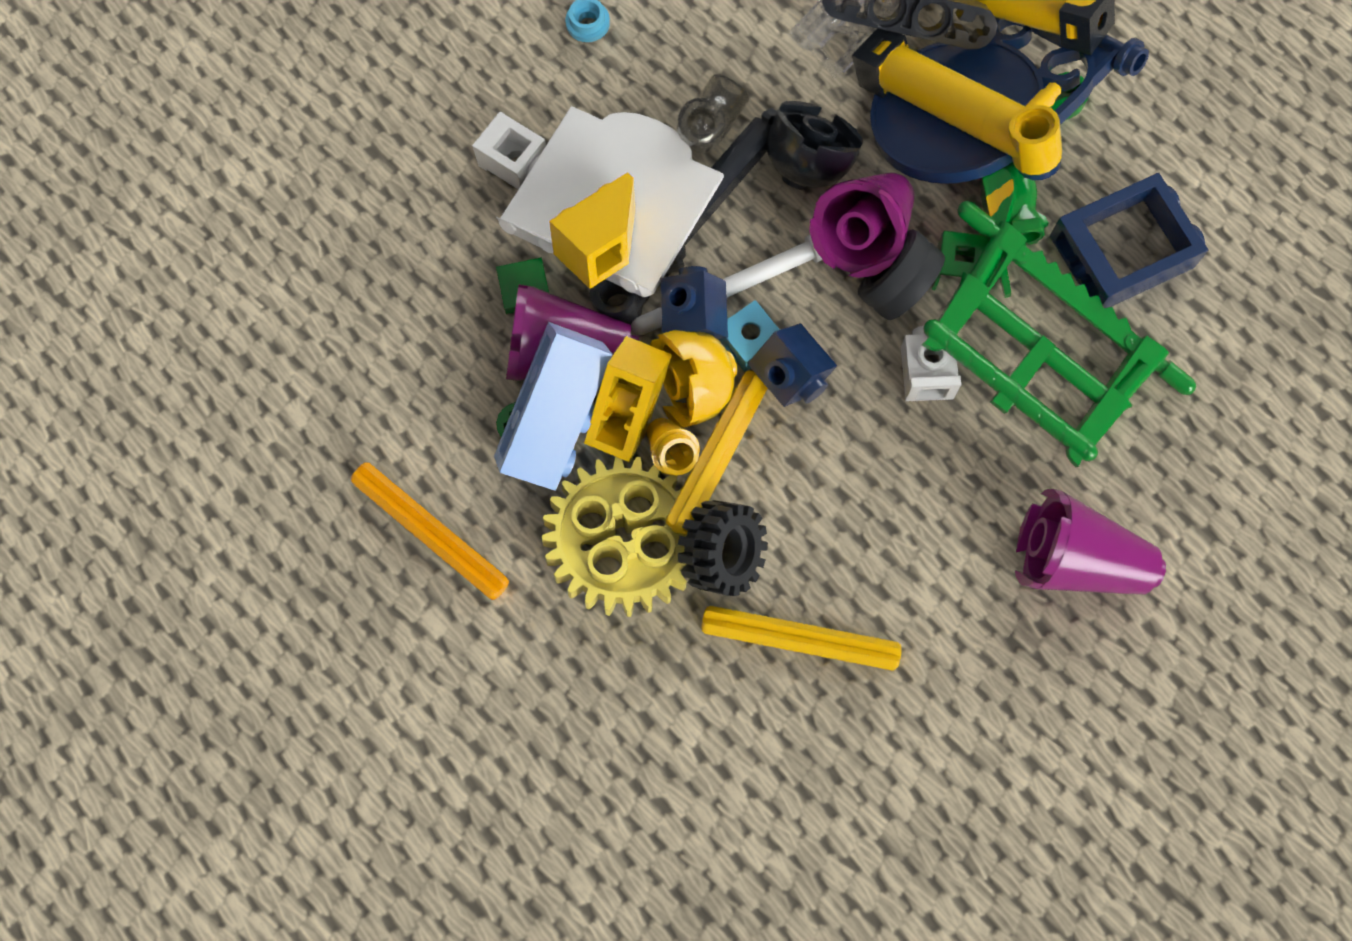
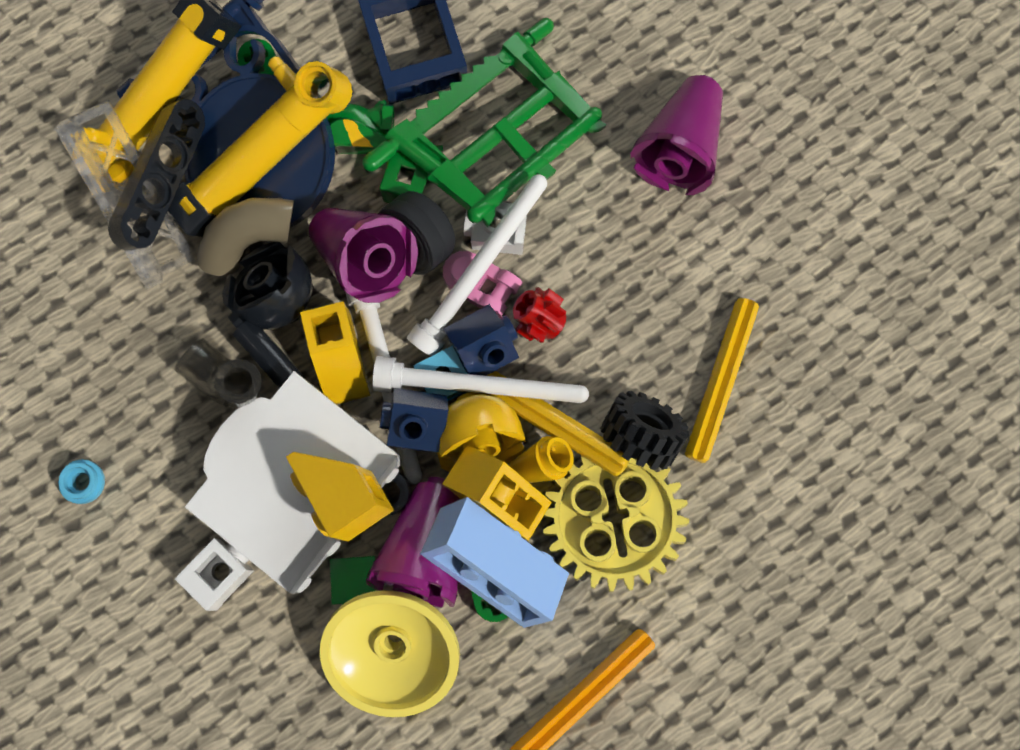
camera: 85 degrees left, 5 degrees up
none -> dark tan cylinder [197,198,294,276]
none -> yellow slope [300,301,371,404]
none -> light yellow dish [320,590,460,717]
none -> white piece [373,356,589,403]
none -> white piece [406,174,547,356]
none -> bright pink plate [443,251,523,318]
none -> red gear [513,287,566,343]

